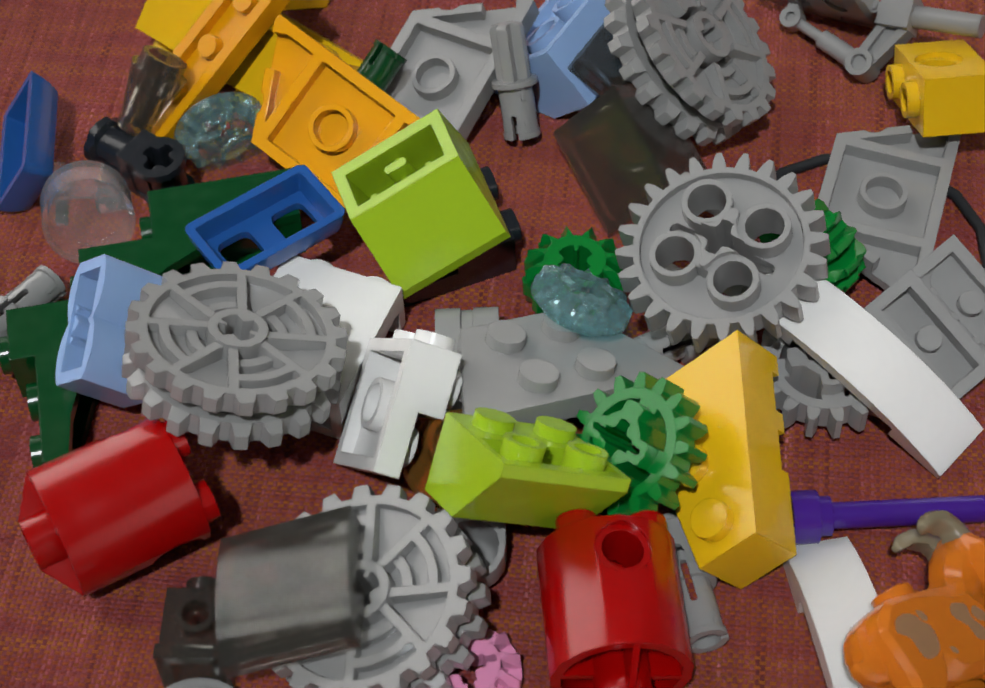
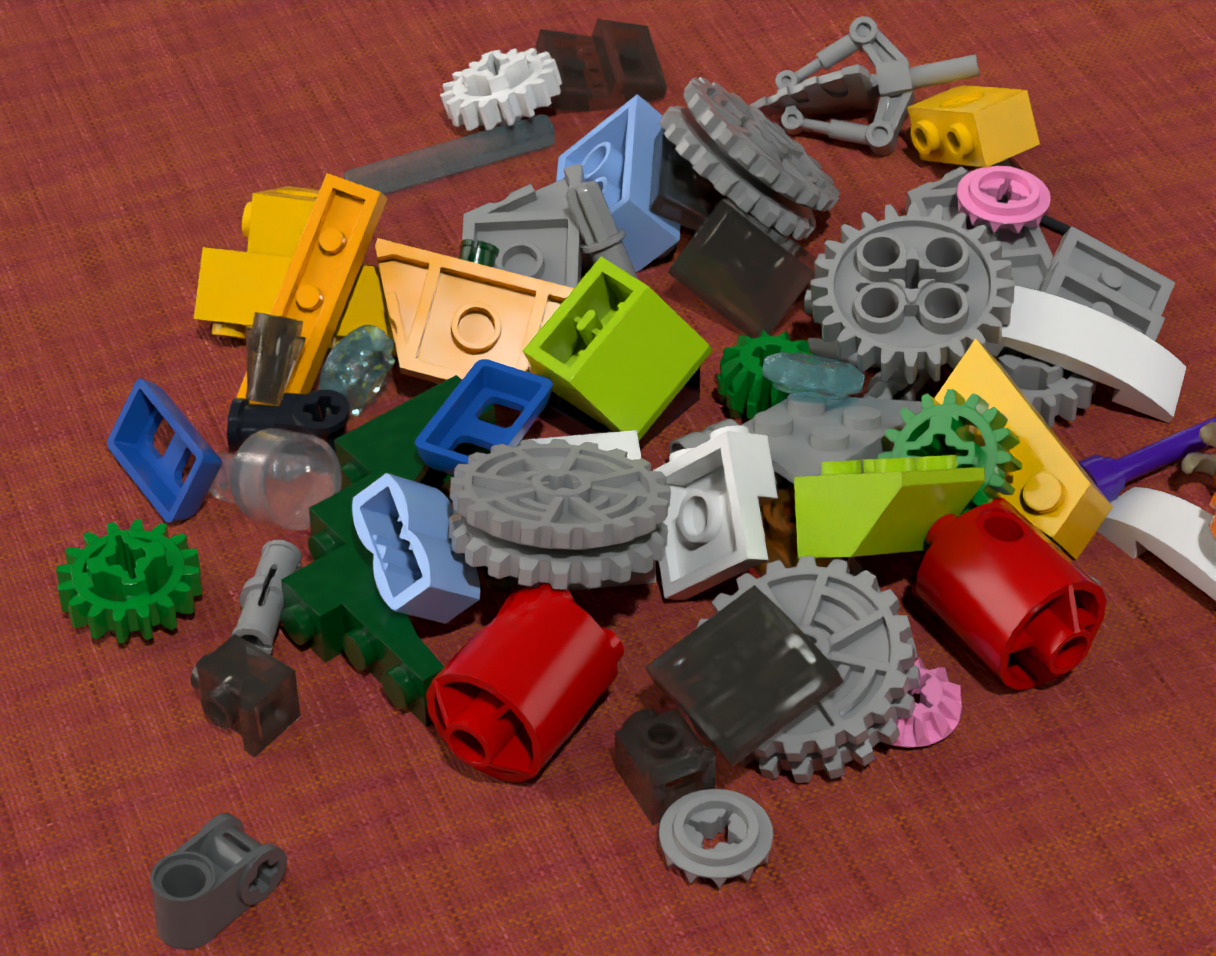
camera: 30 degrees left, 10 degrees down
none -> bright pink gear [956,166,1051,234]

